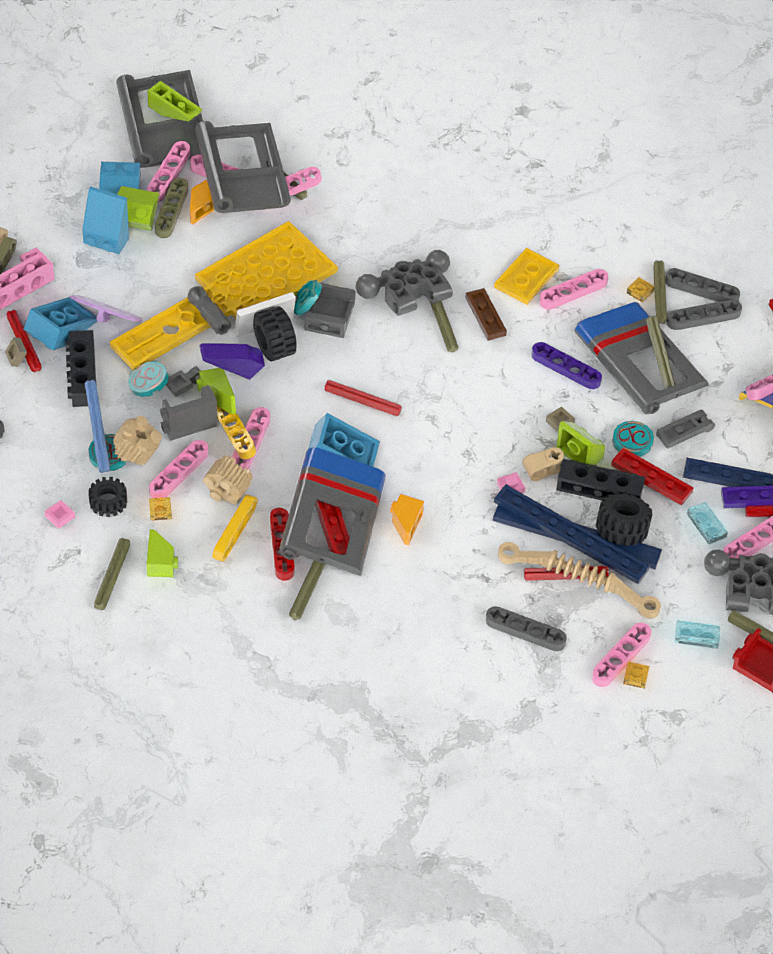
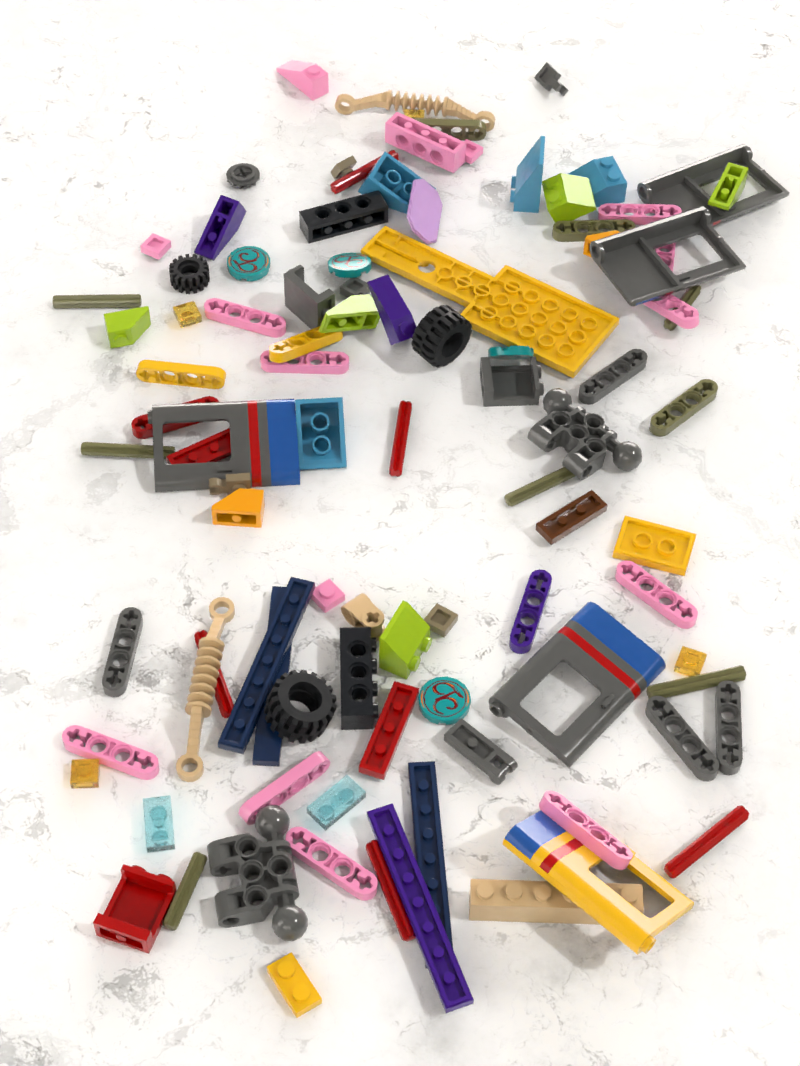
camera: 75 degrees right, 0 degrees up
medium blue axle [85,380,110,473] -> none
tan brick [113,416,162,466] -> none
dark grey piece [187,286,231,335] -> none
tan brick [203,455,253,505] -> none
white tile [235,293,296,338] -> none
olive axle [646,316,675,389] -> none
none -> dark purple slope [194,195,247,261]
none -> dark tan plate [209,473,251,496]
none -> bright pink beam [238,751,330,825]
none -> dark grey beam [578,349,648,405]
none -> olive beam [649,379,718,437]

